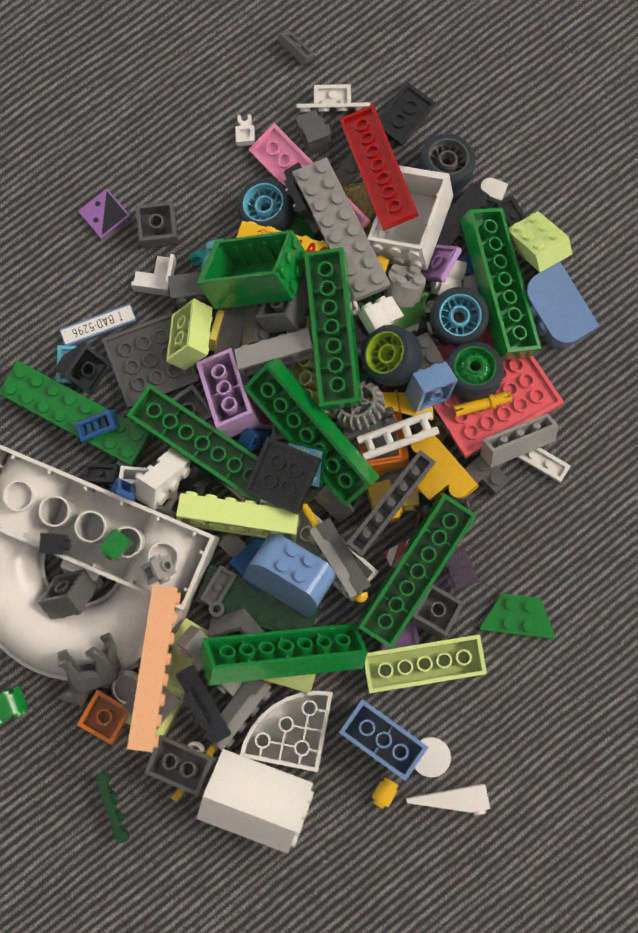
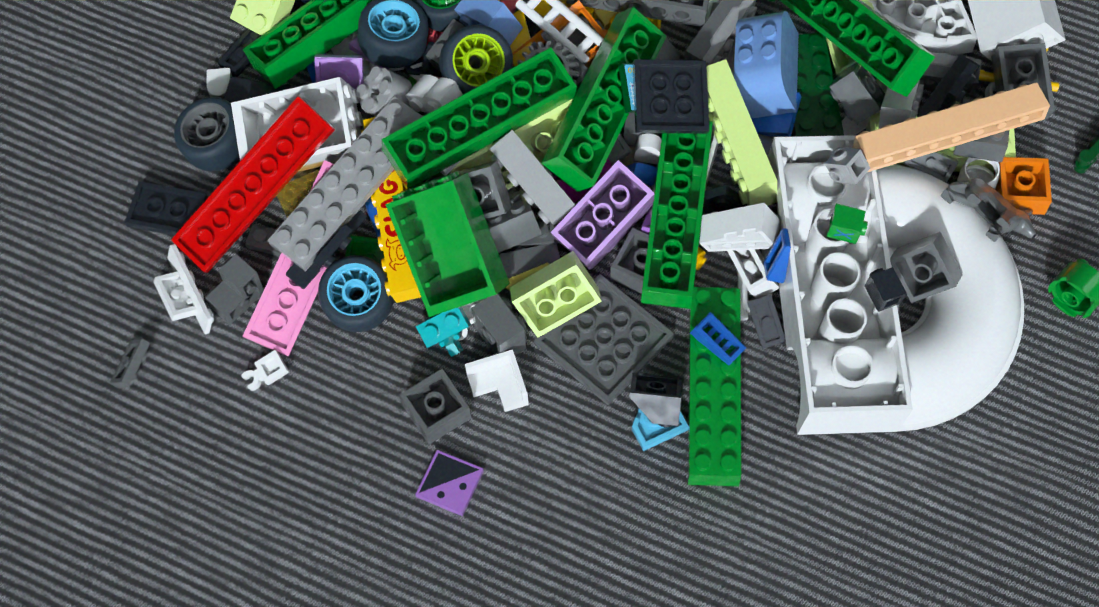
camera: 115 degrees left, 15 degrees down
white tile [59,303,137,346] -> none
dark grey hinge [200,565,238,617] -> none

